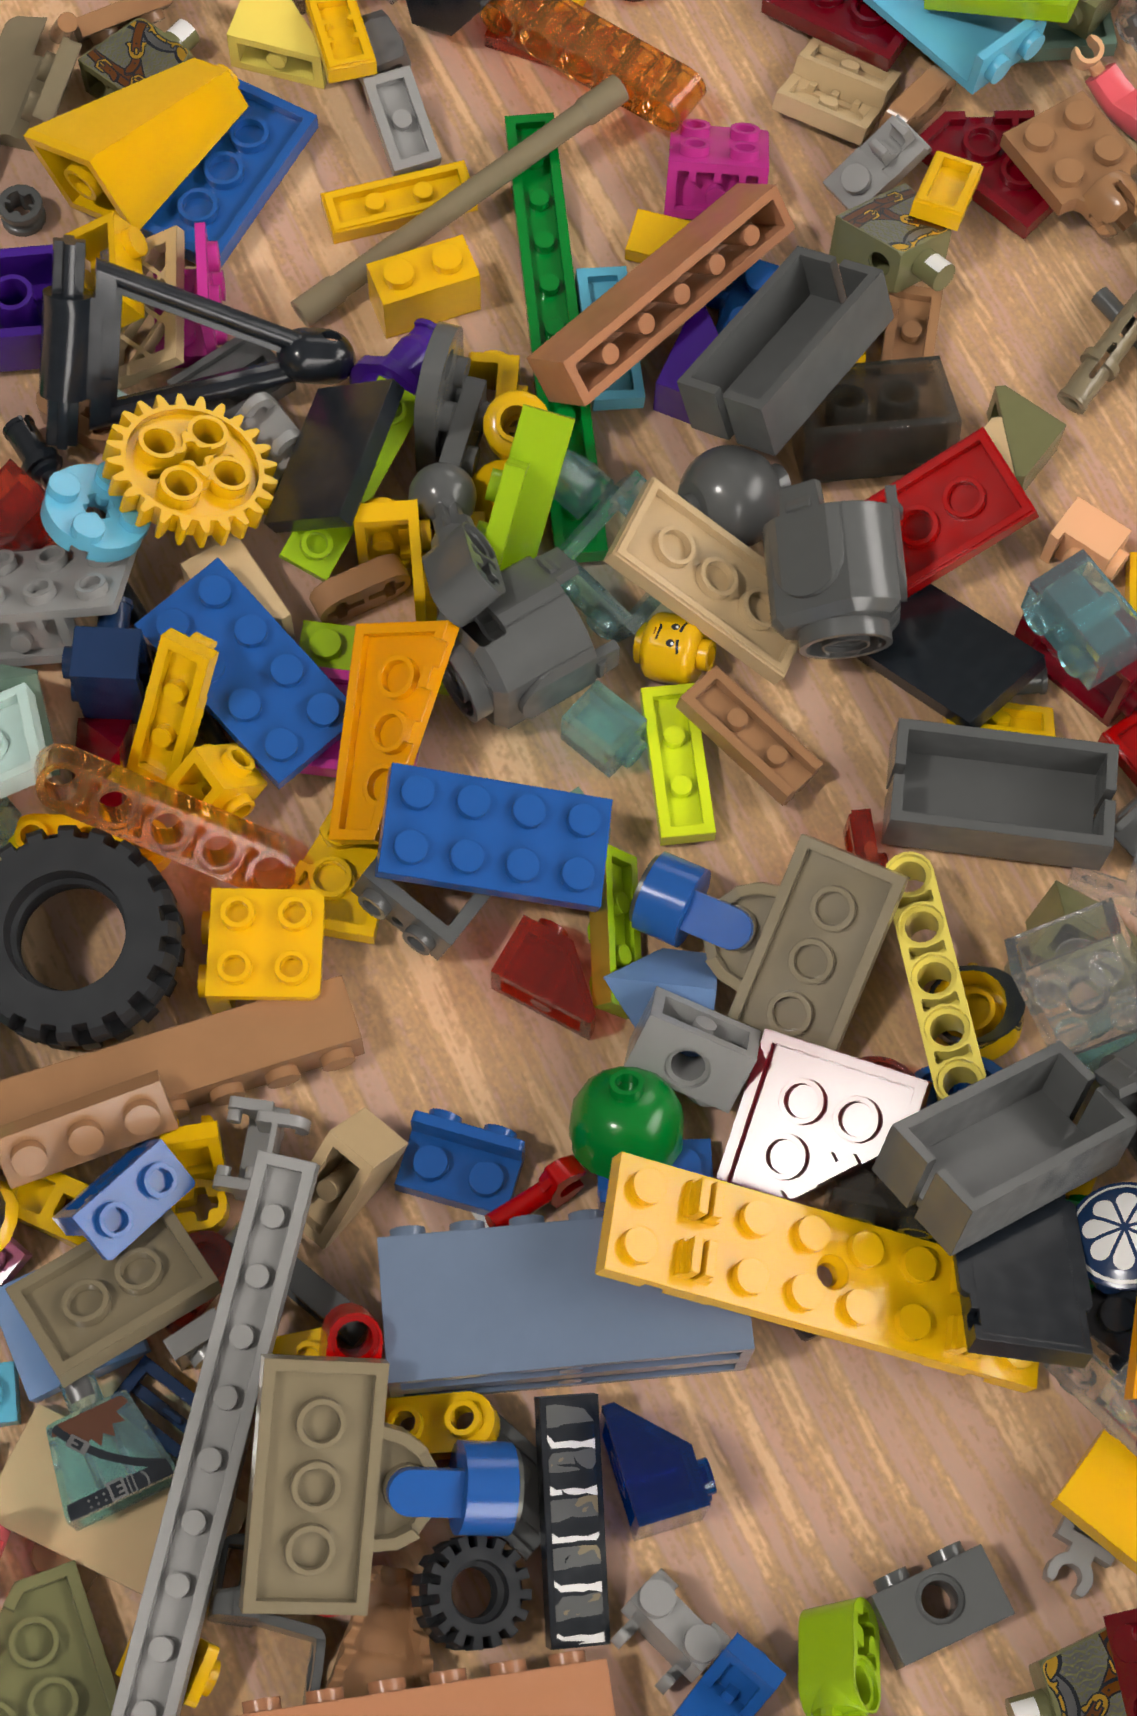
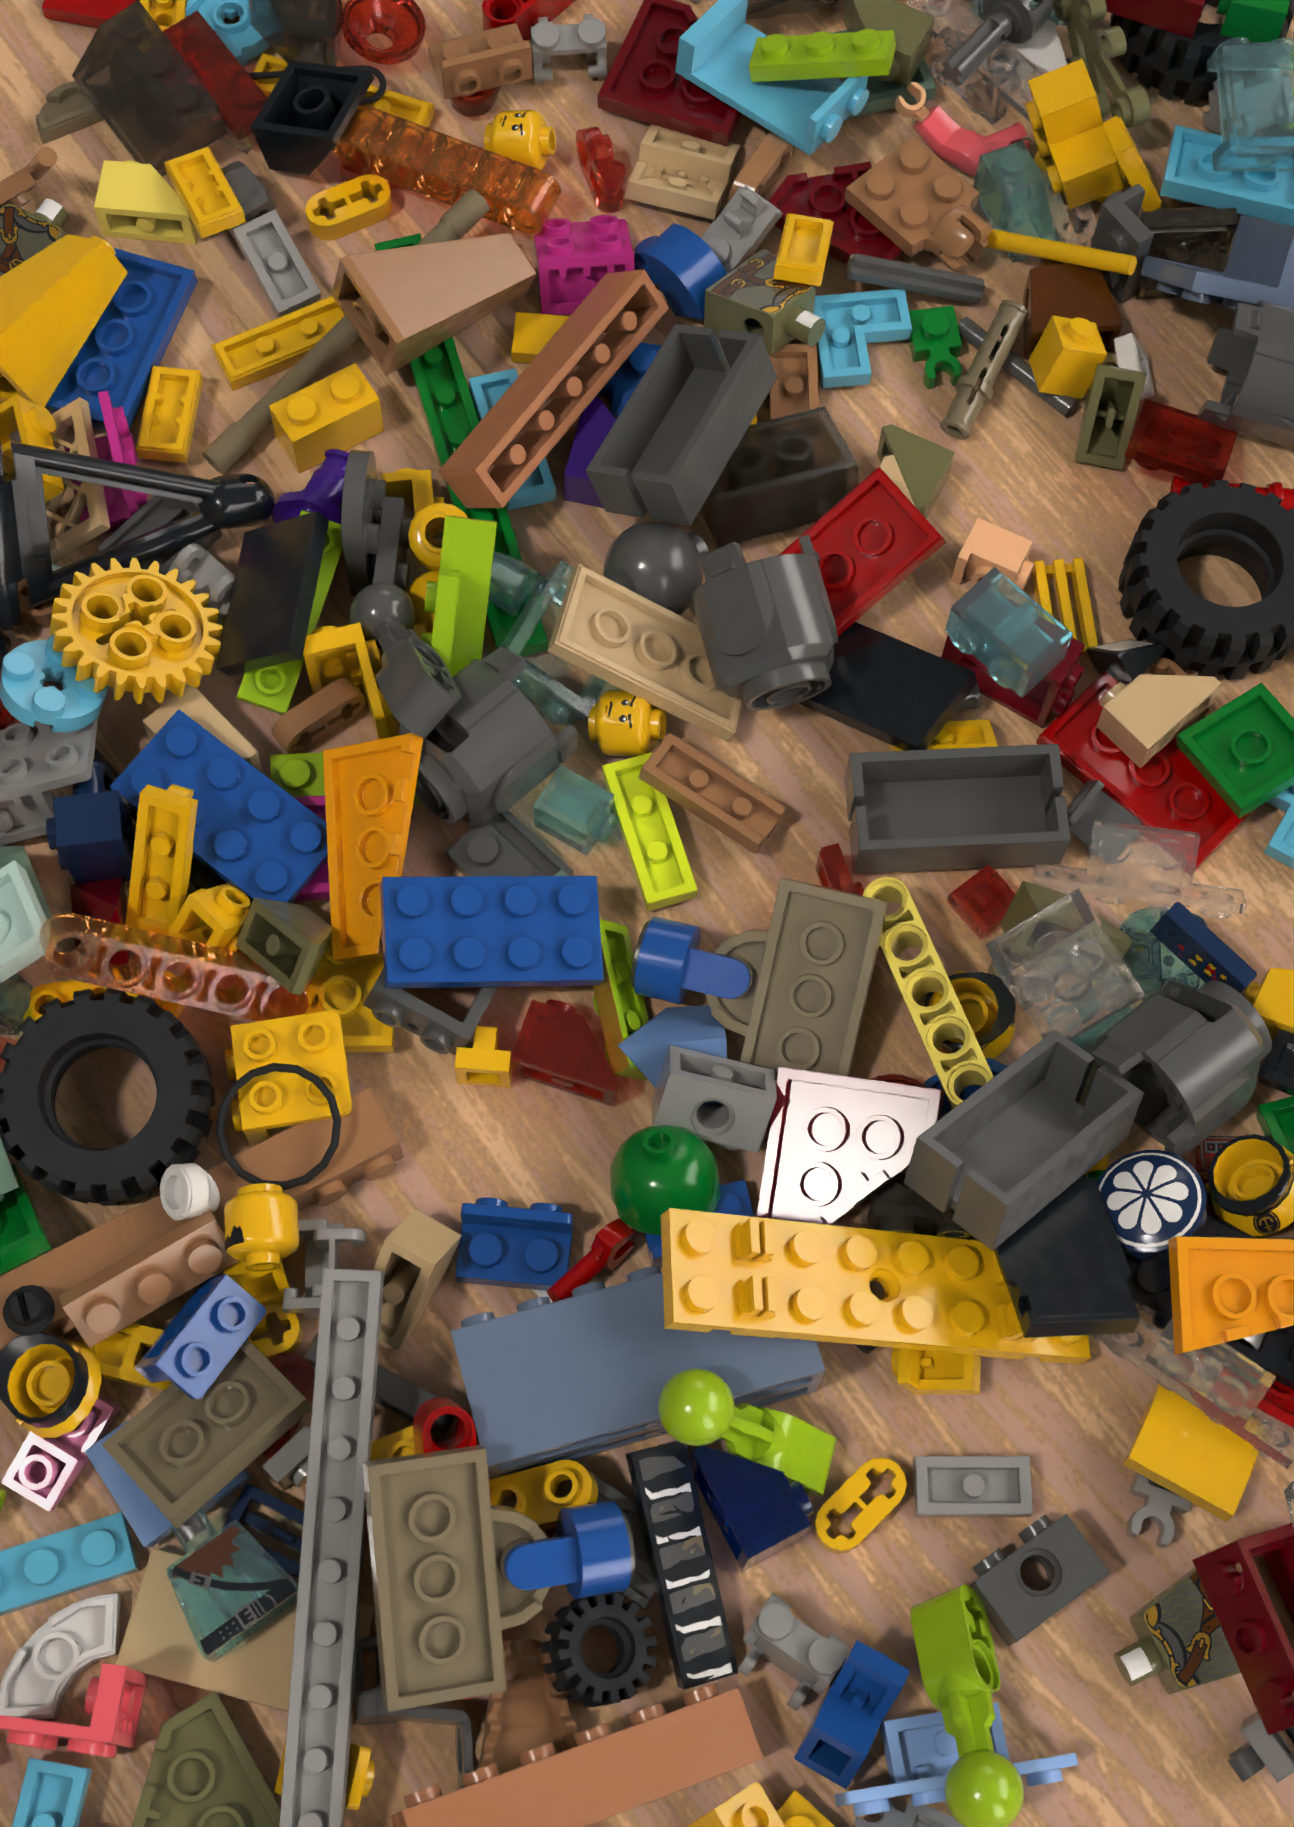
camera: 10 degrees left, 0 degrees up
none -> yellow plate [136,366,204,463]
none -> white tile [160,1163,220,1220]
none -> black piece [216,1063,342,1190]
none -> yellow head [224,1183,299,1271]
none -> olive slope [235,897,333,995]
none -> yellow beam [305,174,392,241]
none -> medium nougat slope [332,233,536,376]
none -> dark grey plate [446,810,574,876]
none -> yellow tile [454,1026,513,1088]
none -> yellow head [484,110,556,174]
none -> clear red plate [576,126,626,213]
none -> blue brick [634,223,727,320]
none -> lime beam [658,1368,837,1497]
none -> yellow beam [813,1457,907,1554]
none -> medium azure plate [814,289,912,389]
none -> dark grey axle [846,253,984,304]
none -> yellow bracket [891,1348,981,1395]
none -> green plate [908,306,962,389]
none -> light grey plate [913,1456,1033,1518]
none -> clear red tile [946,865,1015,940]

